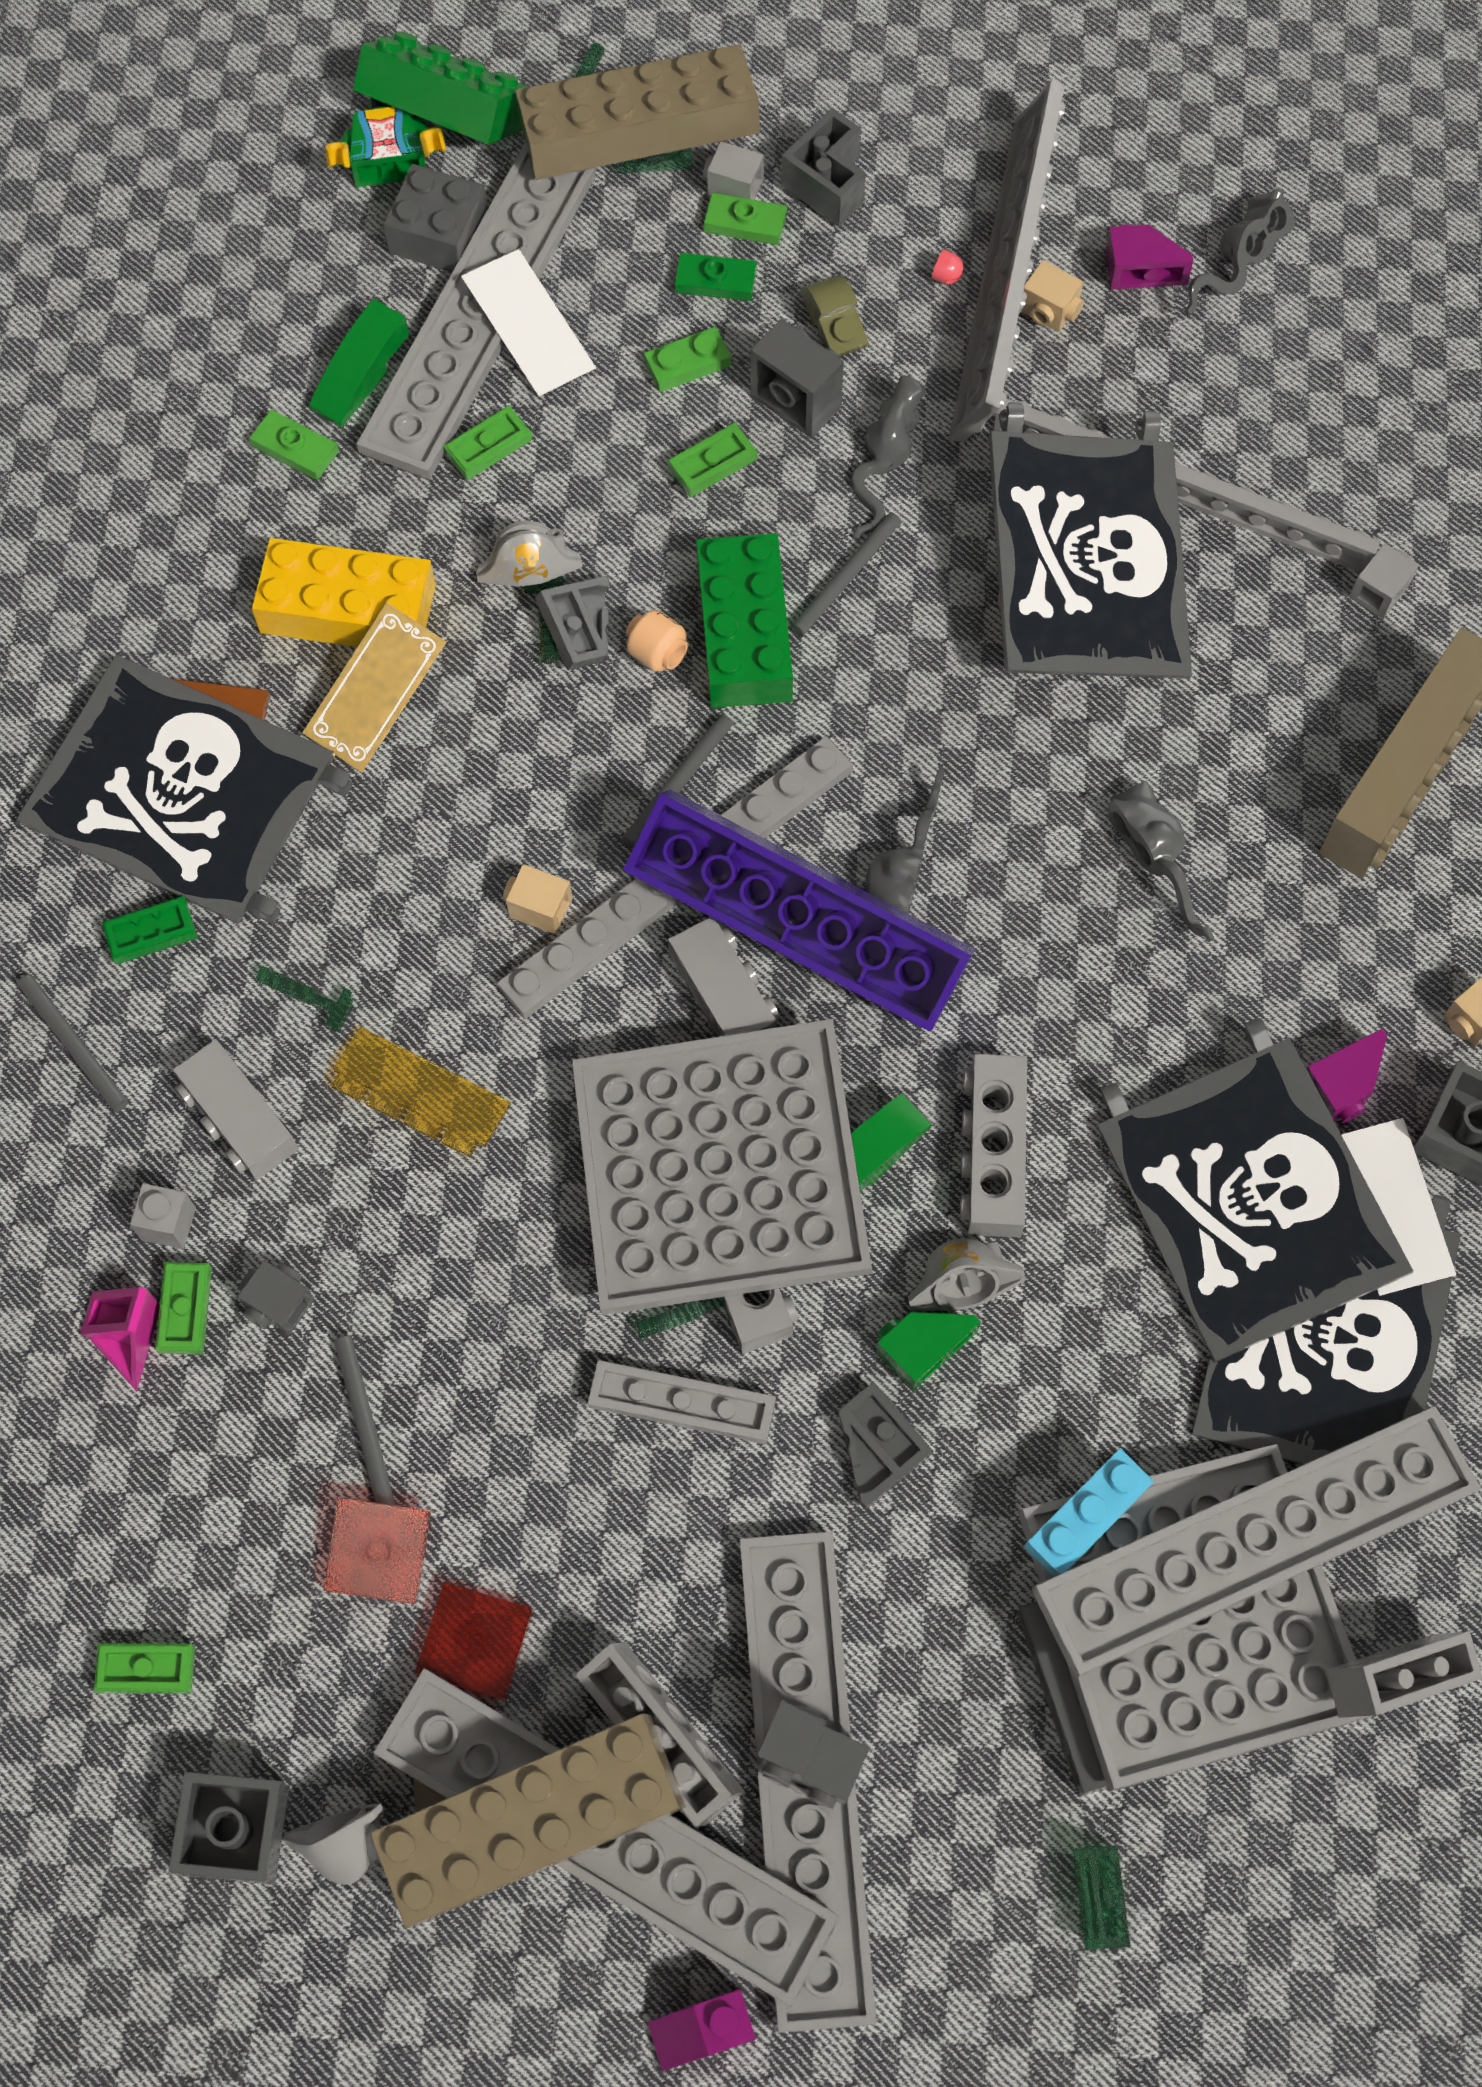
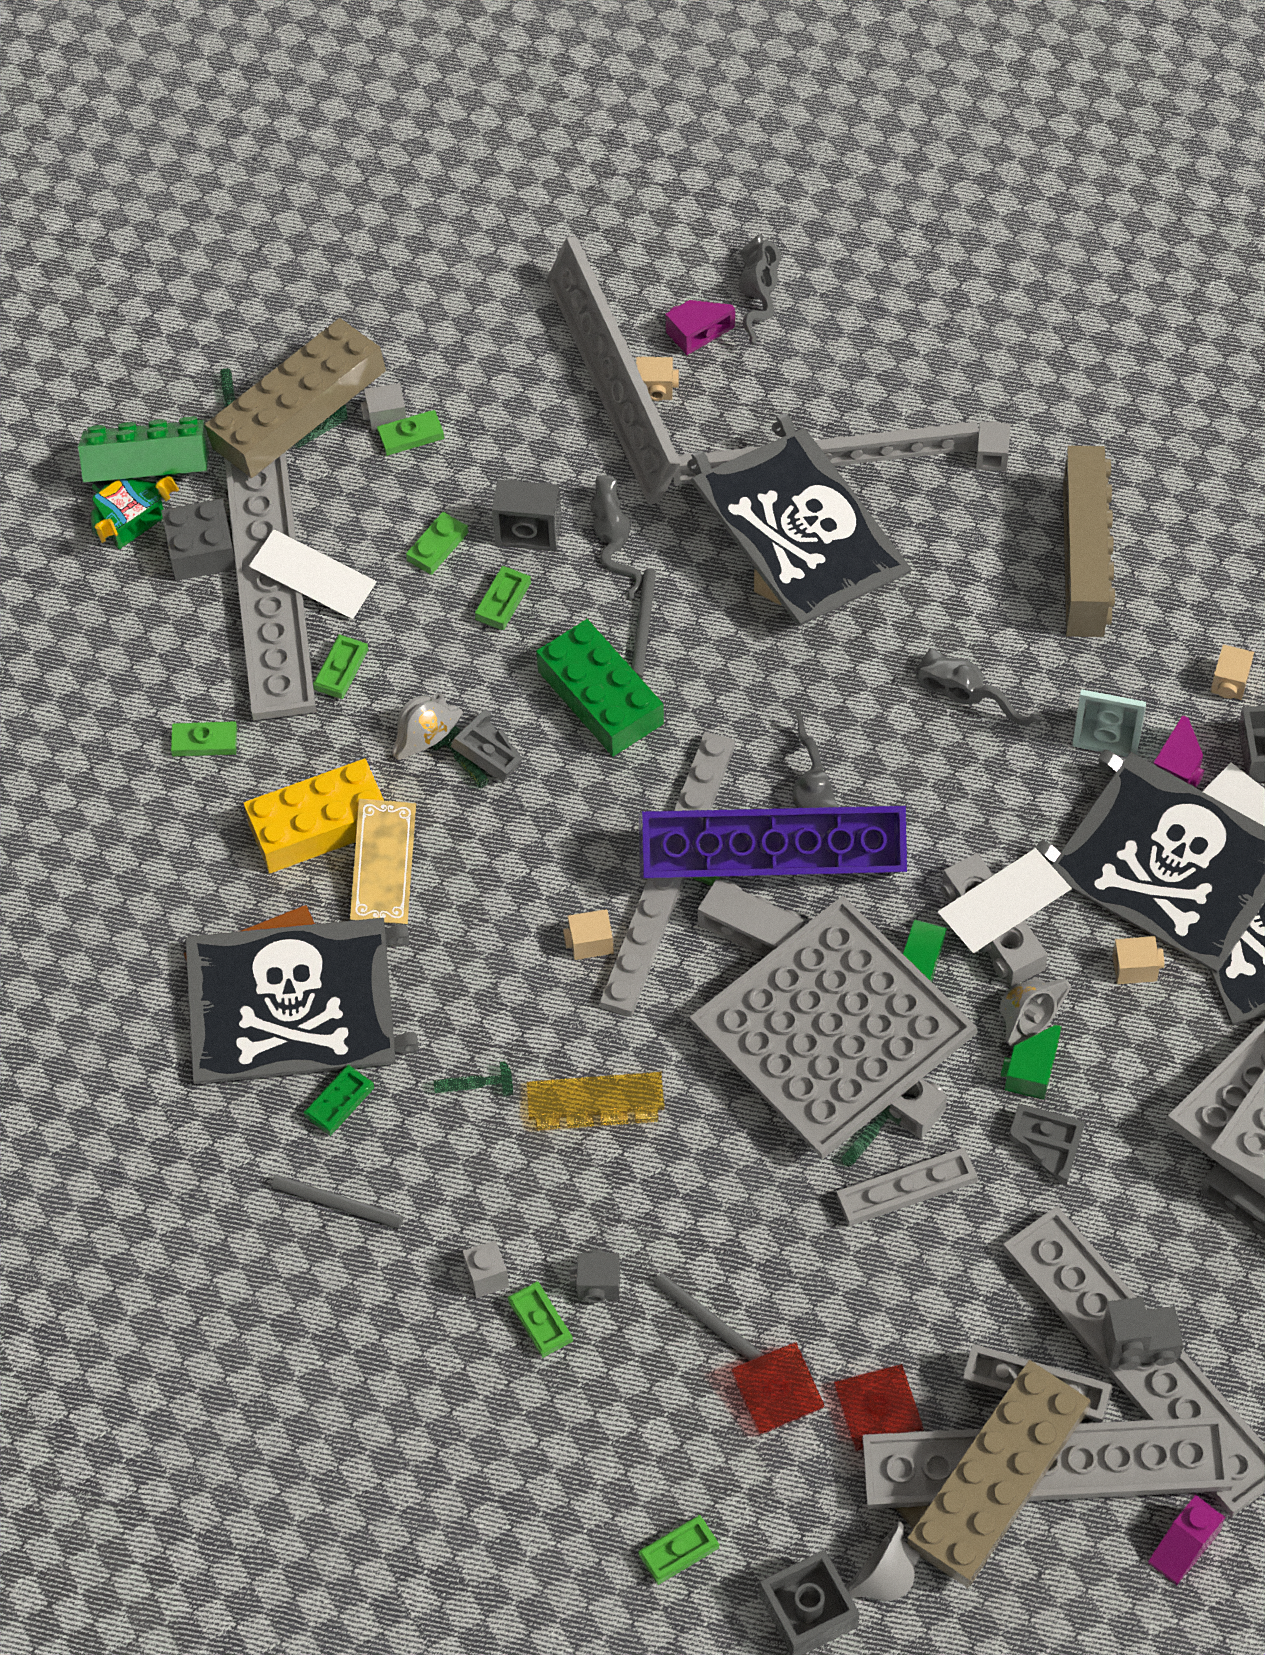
camera: 30 degrees left, 10 degrees down
dark pink slope [80,1287,160,1392] -> none
light grey brick [173,1039,299,1181] -> none
green slope [309,298,409,428] -> none
dark grey bar [622,714,734,848] -> none
light nougat head [626,610,688,672] -> none
green plate [675,253,757,301] -> none
dark grey brick [781,108,866,227] -> none
olive brick [800,274,869,357] -> none
coral hinge [931,249,963,285] -> none
medium azure plate [1023,1448,1154,1577] -> none
none -> white sticker [938,848,1072,953]
none -> light aqua slope [1072,689,1146,757]
none -> tan brick [1112,936,1164,984]

